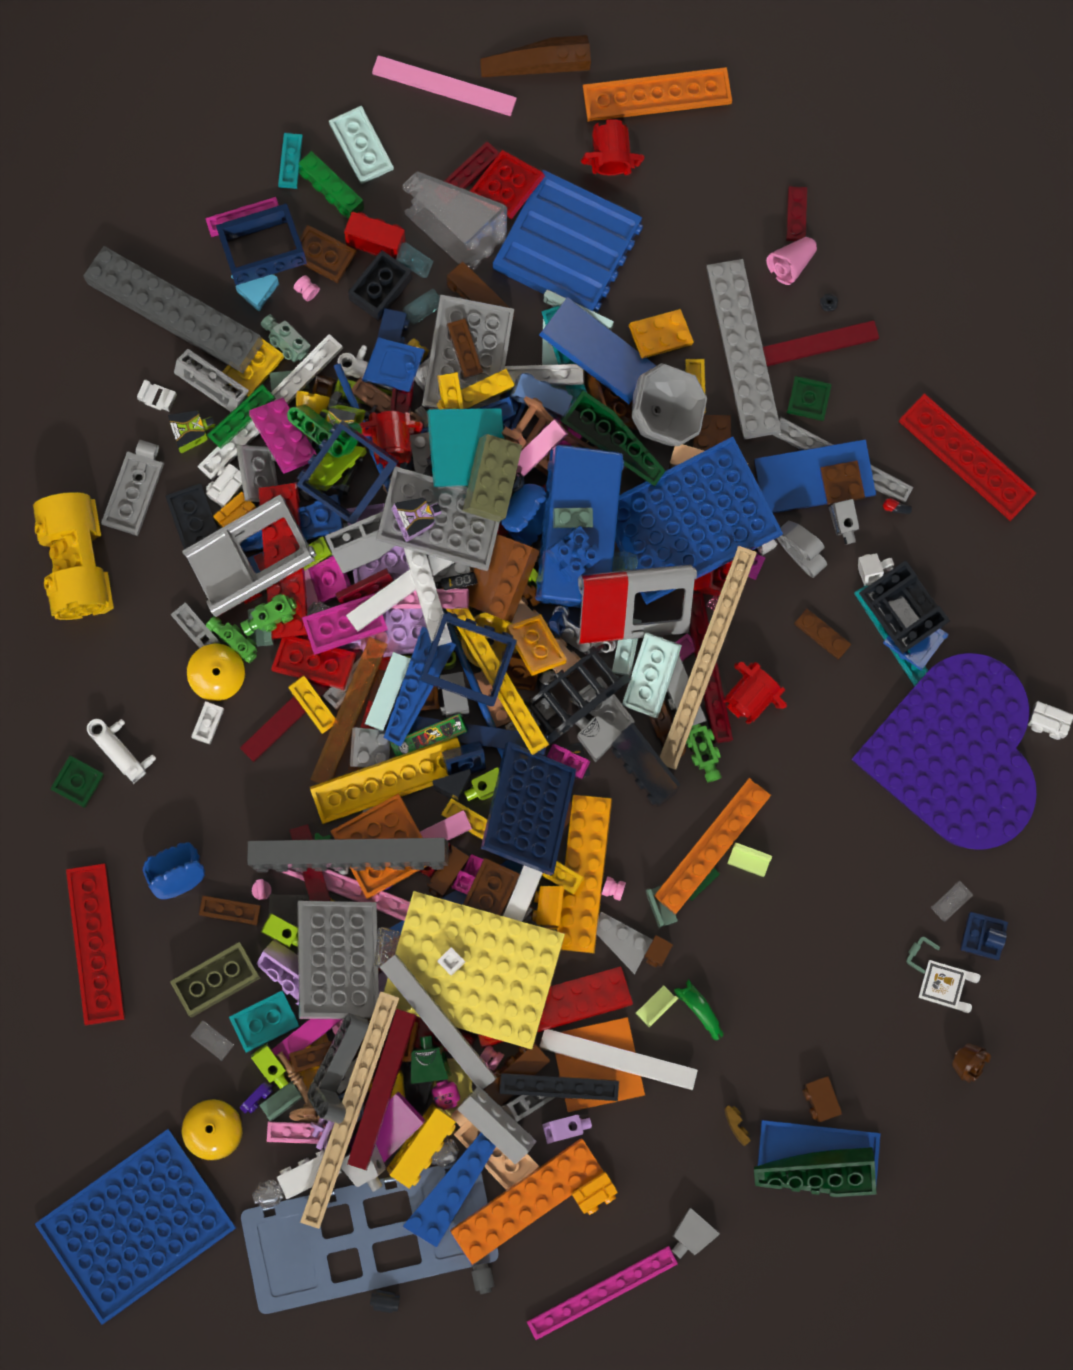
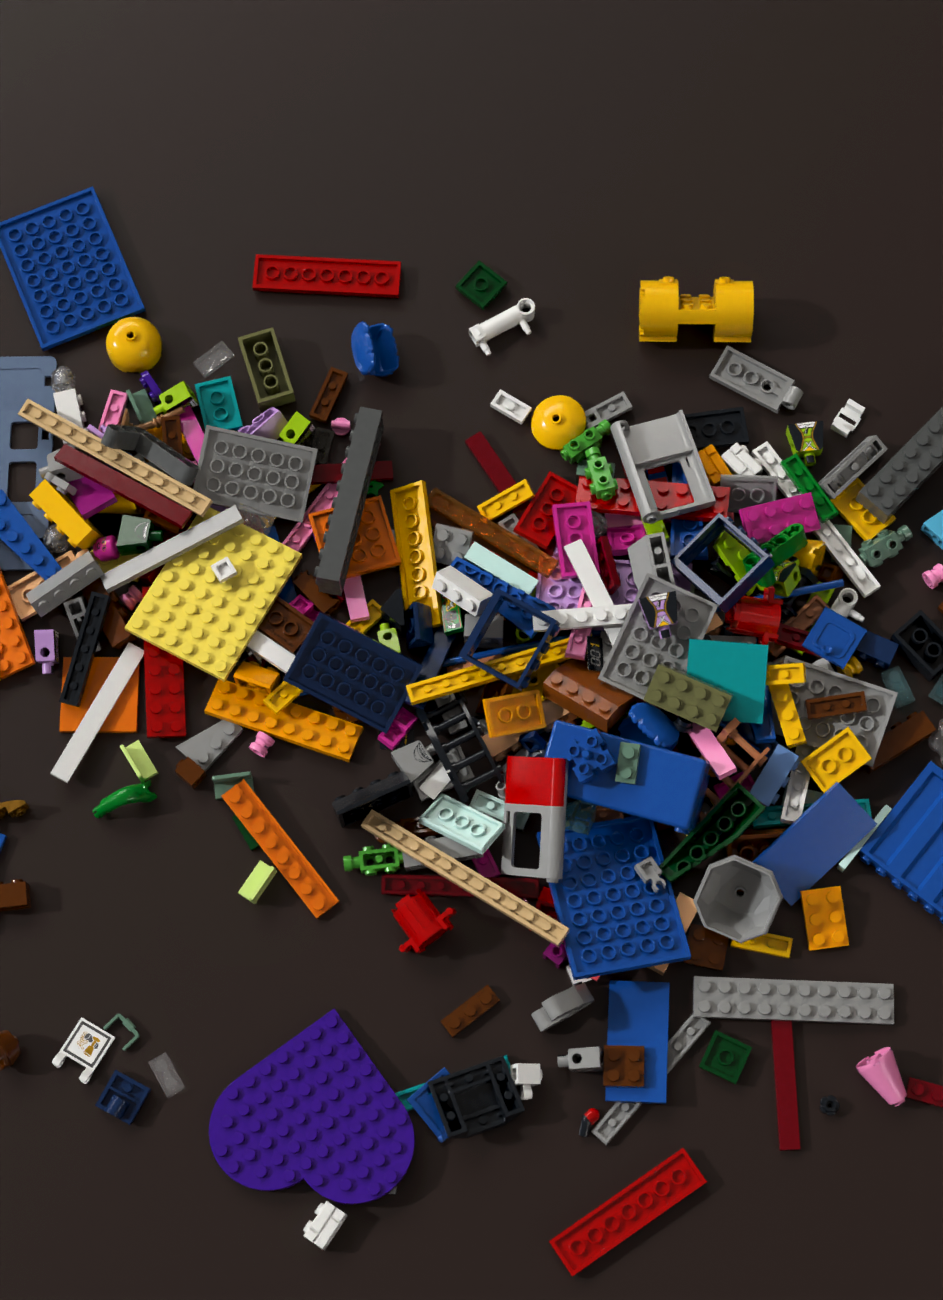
camera: 110 degrees right, 5 degrees down
none -> light grey plate [44,472,78,496]
none -> white sticker [419,762,450,800]
none -> white brick [432,565,493,617]
none -> light grey plate [634,856,666,893]
none -> yellow plate [801,727,872,793]

